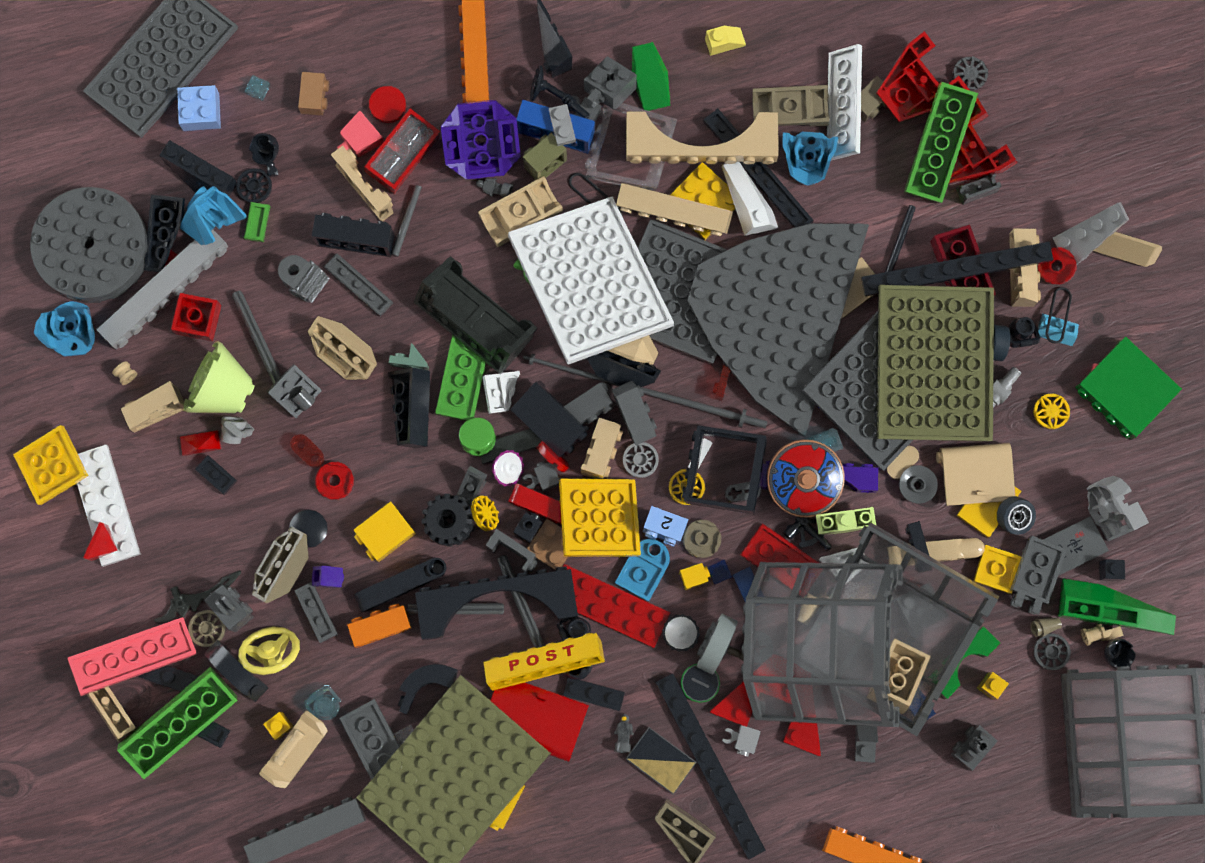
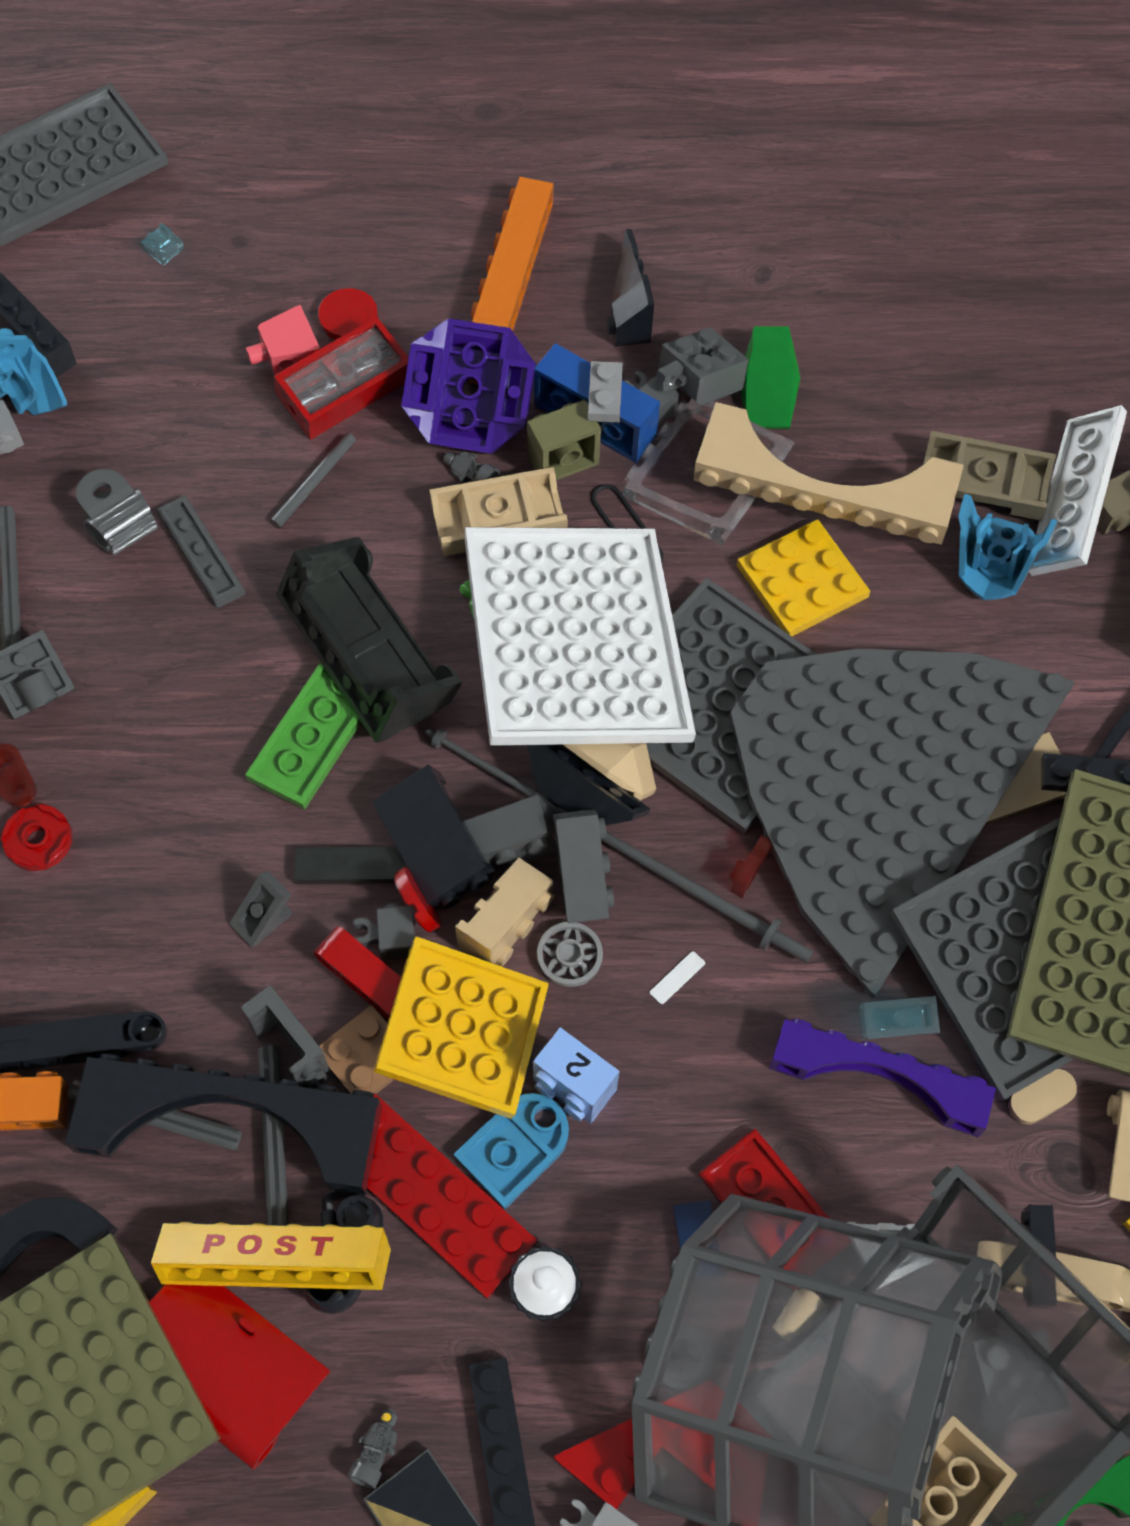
camera: 20 degrees right, 15 degrees down
light blue brick [177,85,221,131] -> none
black wheel [236,168,272,203] -> none
bright green tile [244,202,270,243] -> none
black hair [249,133,279,177] -> none
medium nougat piece [298,72,329,116] -> none
tan wedge [308,316,377,380] -> none
black brick [312,213,395,257] -> none
tan piece [331,146,393,221] -> none
yellow brick [354,502,416,562] -> none
black wedge [388,367,430,448] -> none
sand green slope [389,343,429,370] -> none
black wheel [421,494,475,547] -> none
bright green head [459,418,496,456] -> none
yellow wheel [471,496,499,531] -> none
white wing [482,371,520,414] -> none
white piece [492,450,524,487] -> none
black brick [514,512,542,543] -> none
black dish [530,65,590,119] -> none
black plate [563,678,625,711] -> none
tan brick [616,183,733,236] -> none
yellow wheel [669,469,705,505] -> none
yellow brick [679,563,710,590] -> none
black tile [681,664,720,703] -> none
black window [682,425,767,515] -> none
dark tan tile [683,520,721,558] -> none
light grey wheel [697,614,744,675] -> none
black plate [703,108,814,228] -> none
light yellow slope [705,26,746,56] -> none
clear blue tile [707,559,732,585] -> none
white wedge [722,162,778,236] -> none
dark grey beam [725,482,761,503] -> none
dish [766,439,845,517] -> none
black piece [783,517,832,551] -> none
yellowish green slope [816,507,876,534] -> none
dark grey dish [899,465,938,504] -> none

